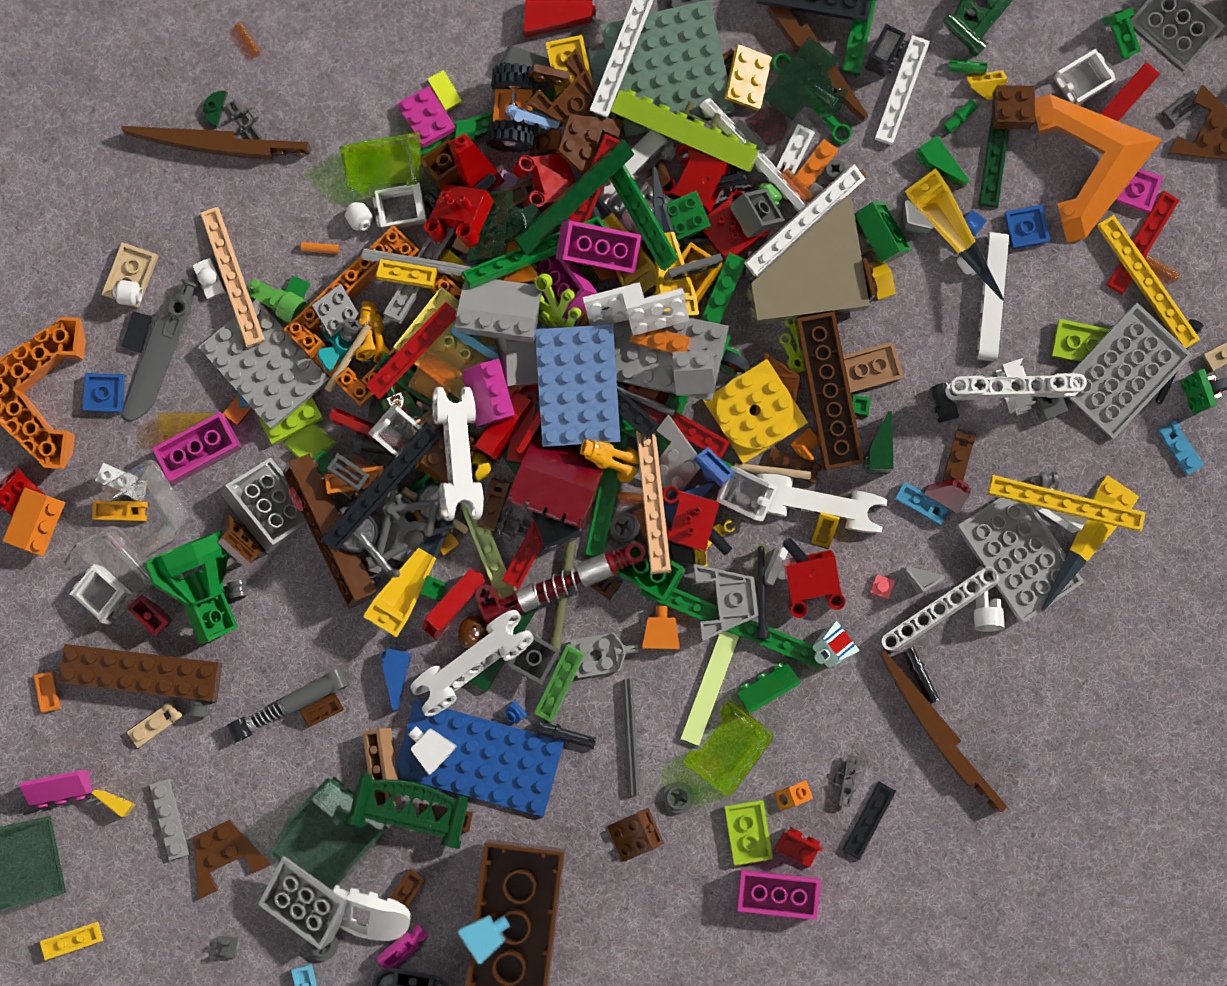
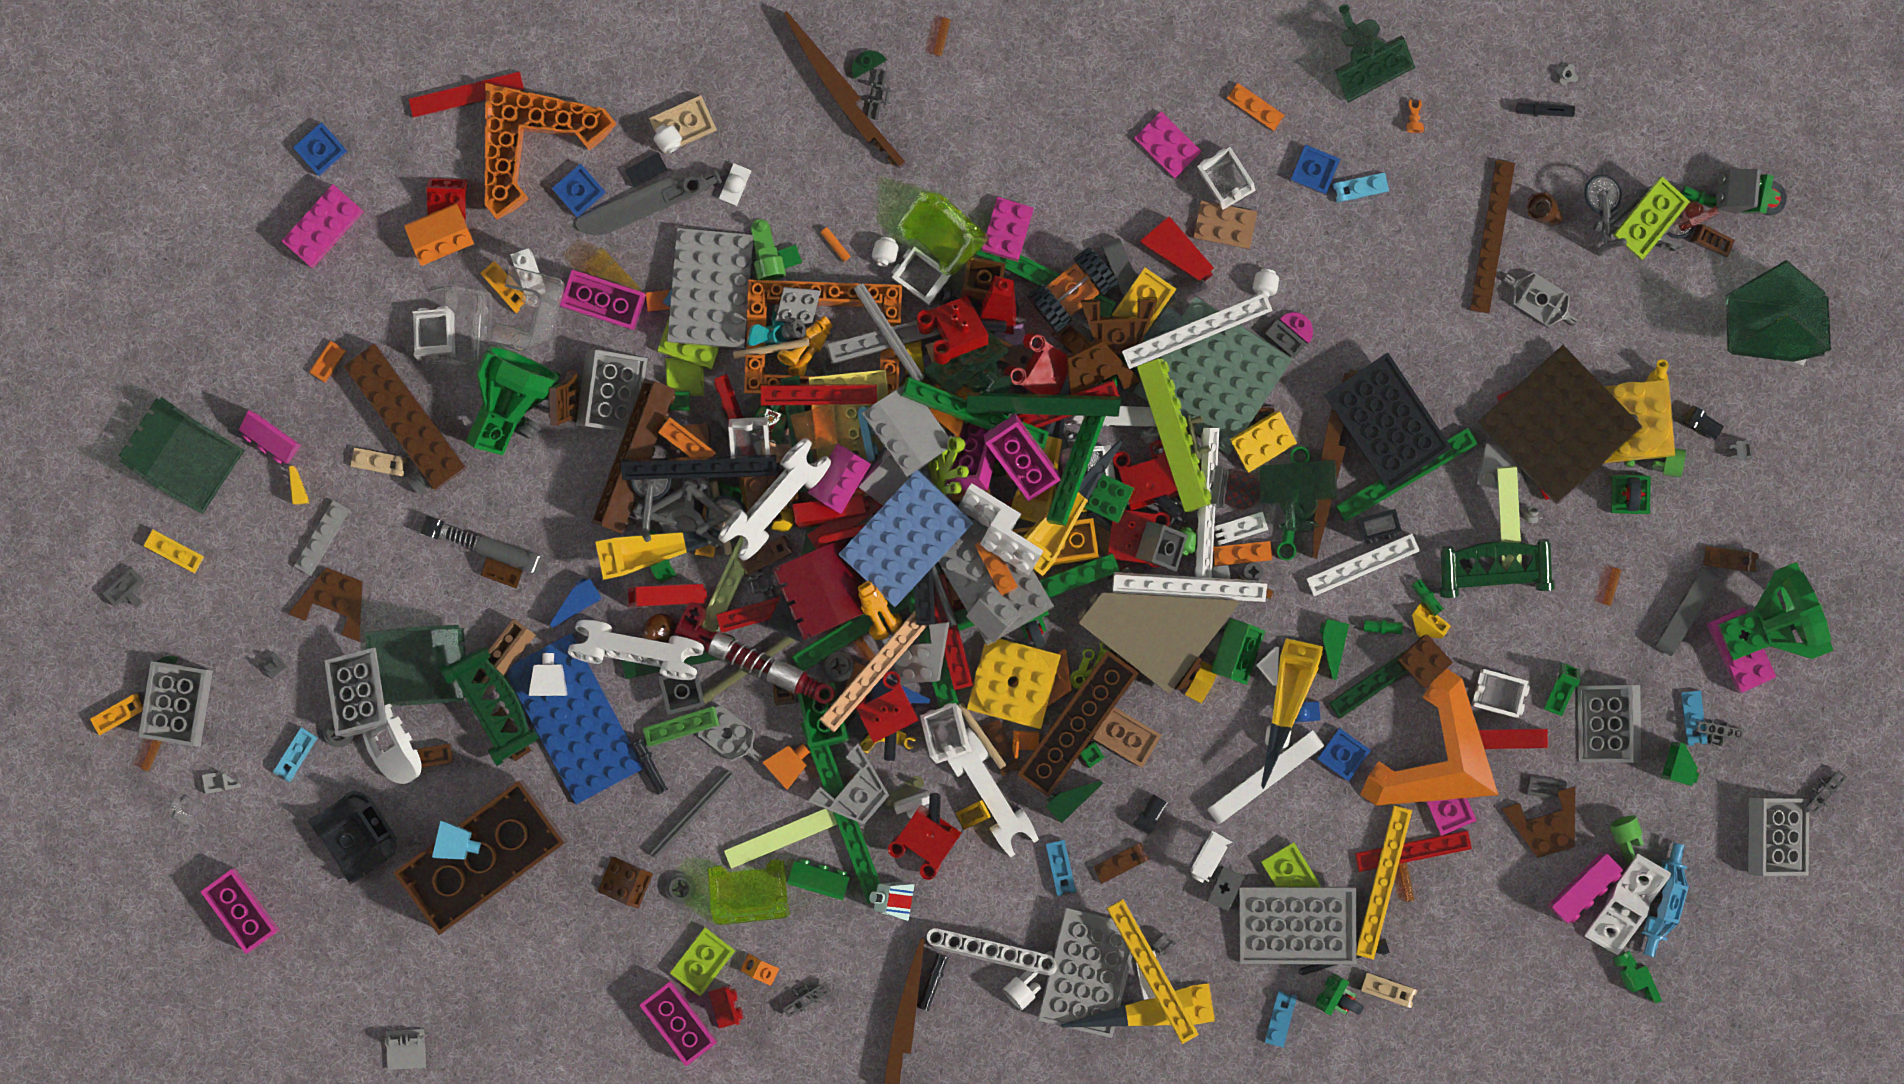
camera: 40 degrees right, 5 degrees up
dark red slope [127,595,173,636] -> none
light nougat tile [200,207,266,348] -> none
coral piece [288,487,303,512] -> none
dark grey tile [326,453,370,491] -> none
yellow plate [376,259,437,289] -> none
dark pink plate [376,925,428,969] -> none
neon yellow tile [428,70,462,112] -> none
green tile [455,120,477,141] -> none
blue plate [505,700,528,723] -> none
light blue plate [506,105,560,130] -> none
reddish brown plate [528,64,571,86] -> none
reddish brown slope [647,160,670,188] -> none
dark grey tile [663,254,723,283] -> none
blue tile [694,447,735,487] -> none
black piece [754,546,770,639] -> none
clear orange piece [781,168,813,202] -> none
black tile [842,781,896,860] -> none
coral plate [870,574,895,599] -> none
light grey slope [904,566,945,594] -> none
slope [924,479,971,513] -> none
white piece [945,373,1087,400] -> none

